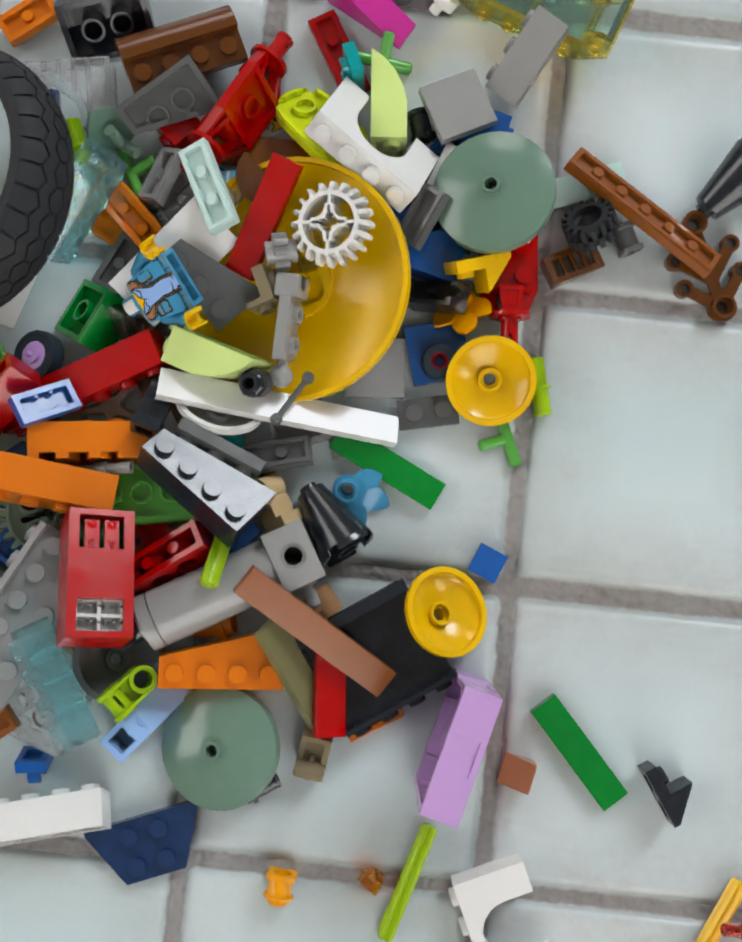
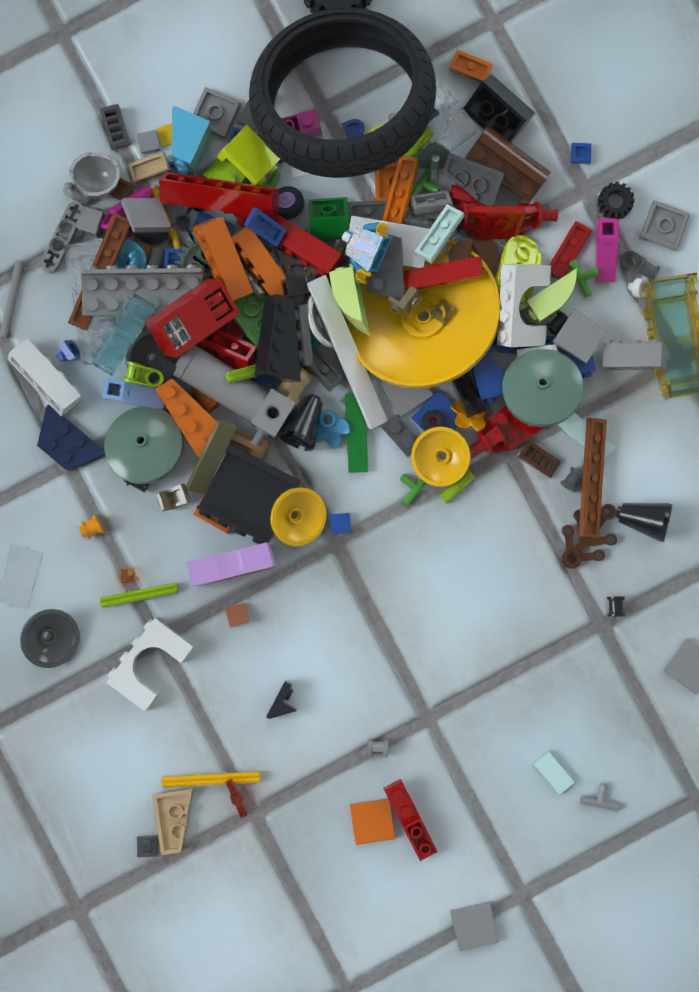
camera: 55 degrees right, 0 degrees up
clear light blue brick [47,139,129,264] -> none
clear smoke tile [108,303,138,339] -> none
dark orange tile [233,565,397,697] -> none
black plant [239,368,273,398] -> none
light grey gear [264,232,298,272] -> none
light grey plate [269,272,309,388] -> none
dark grey hinge [270,371,314,425] -> none
white gear [290,181,375,268] -> none
red tile [313,652,346,739] -> none
teal plate [339,40,364,91] -> none
dark grey tile [400,182,451,251] -> none
yellow slope [443,251,511,293] -> none
green tile [530,693,628,811] -> none
black tyre [561,198,620,253] -> none

